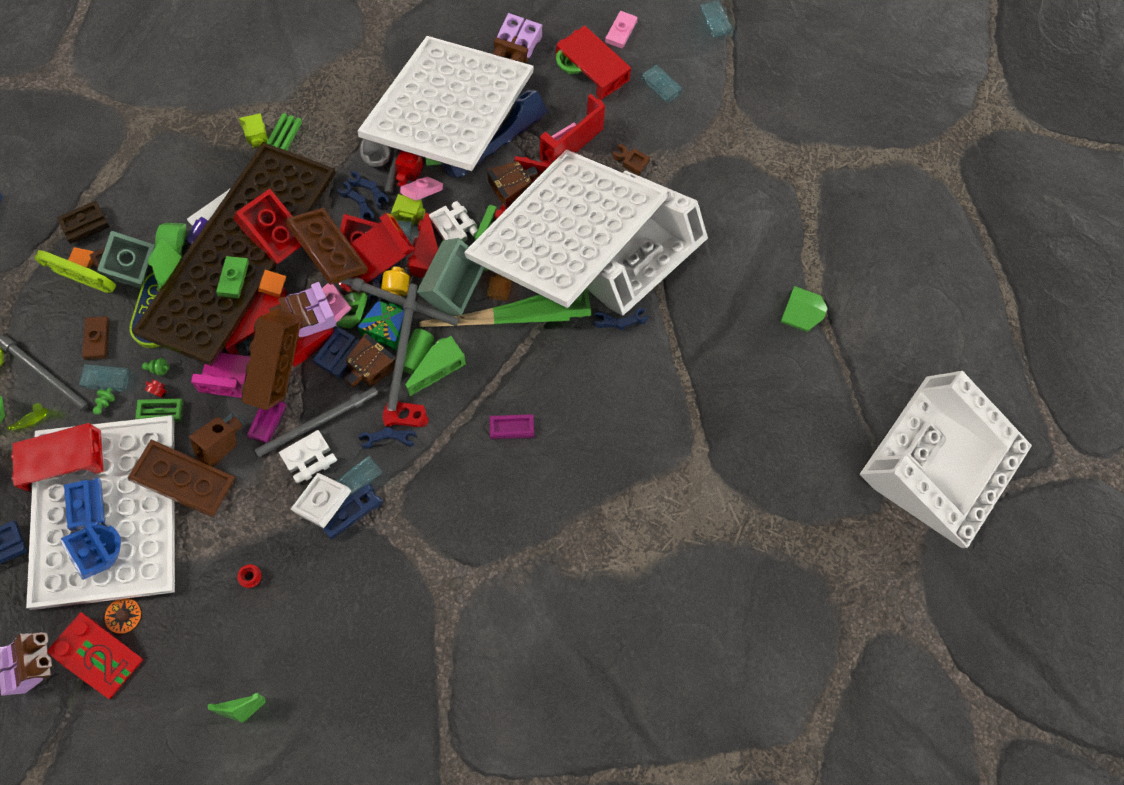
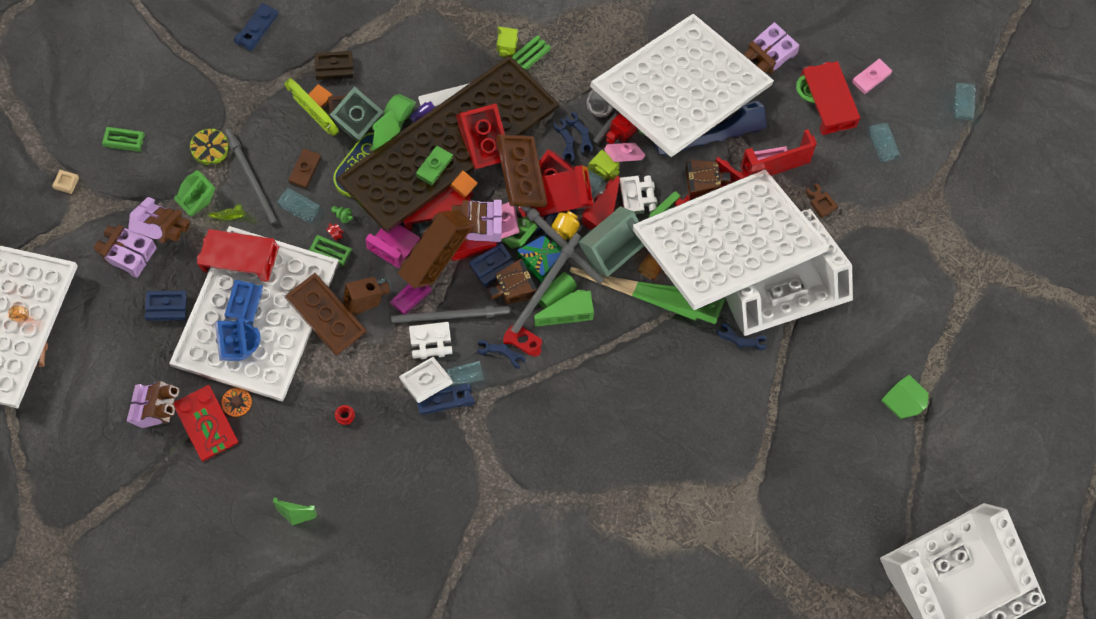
camera: 25 degrees right, 0 degrees up
bright green hair [93,388,115,415] -> none
magenta tile [489,414,534,439] -> none

